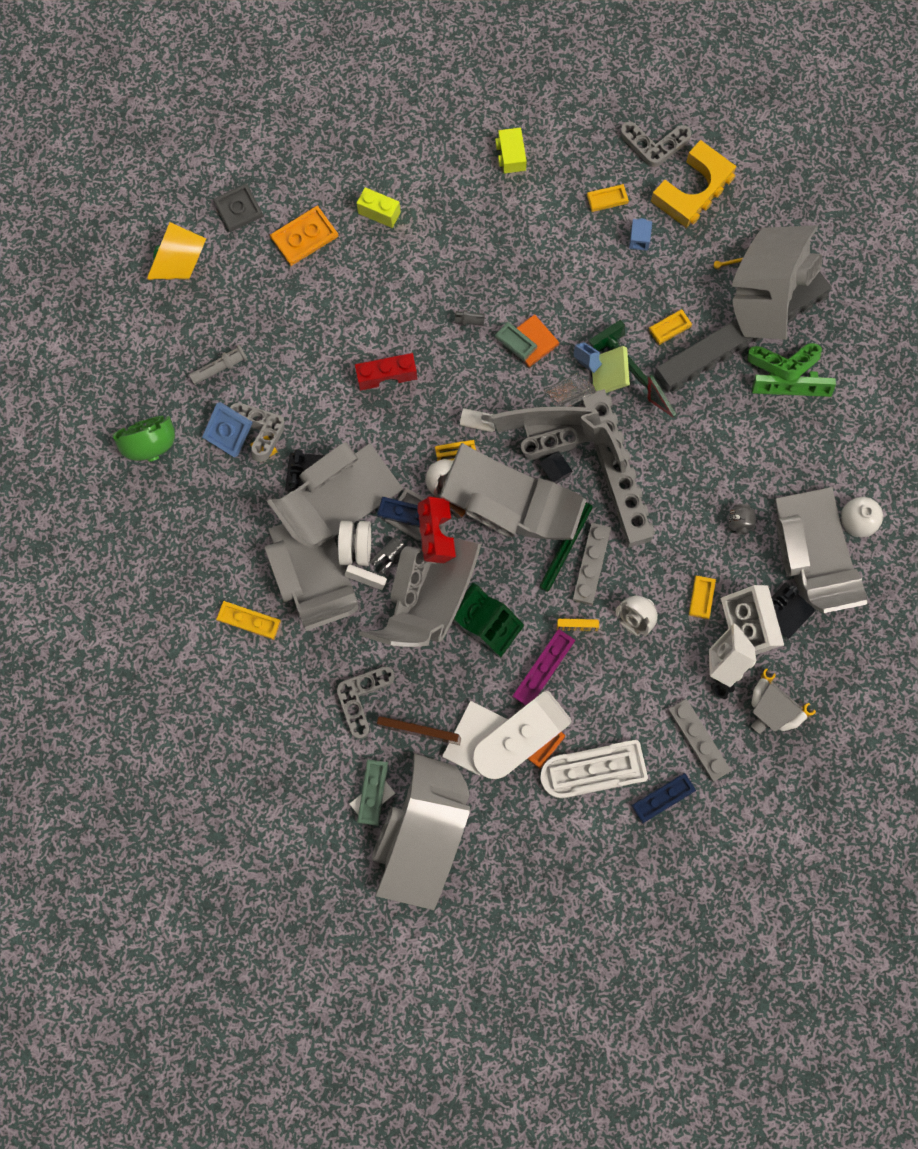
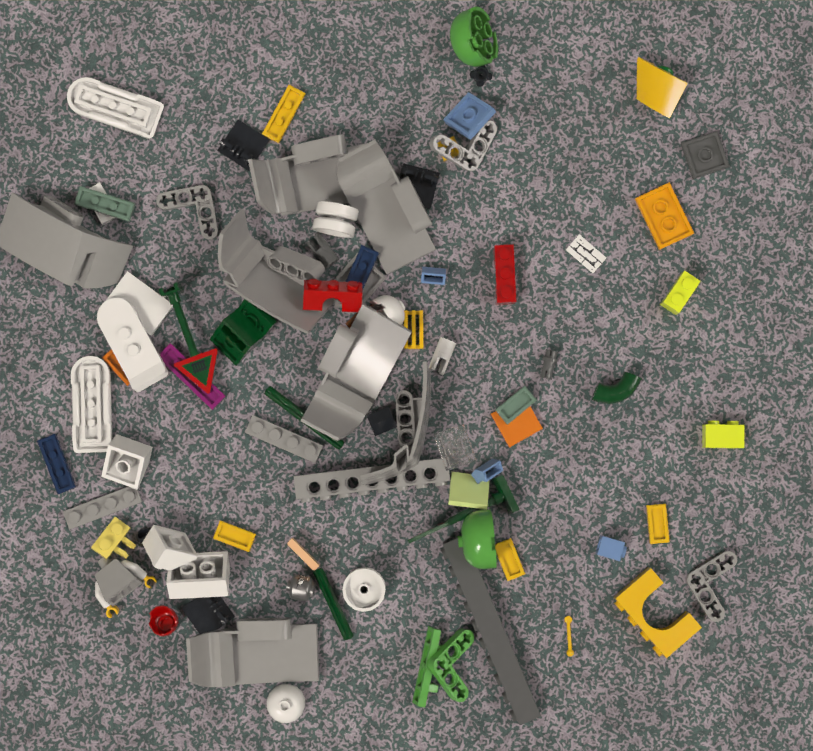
camera: 95 degrees right, 10 degrees up
light grey pin [189,344,248,385] -> none
white tile [344,565,387,590] -> none
reddish brown tile [377,716,462,746] -> none
yellow tile [557,619,599,631] -> none
white cylinder [616,595,658,637] -> none
light grey beam [732,225,822,340] -> none
none -> white piece [67,77,164,139]
none -> light yellow hinge [91,517,136,560]
none -> white slope [101,434,153,489]
none -> red hair [148,605,178,637]
none -> dark green piece [159,282,218,394]
none -> black hinge [217,120,270,171]
none -> light nougat tile [287,538,320,571]
none -> dark green axle [313,568,353,640]
none -> white wheel [342,567,386,612]
none -> medium blue piece [421,267,446,285]
none -> bright green cylinder [458,509,497,569]
none -> black plate [470,65,492,87]
none -> white sticker [566,234,606,273]
none -> dark green cylinder [592,372,642,404]

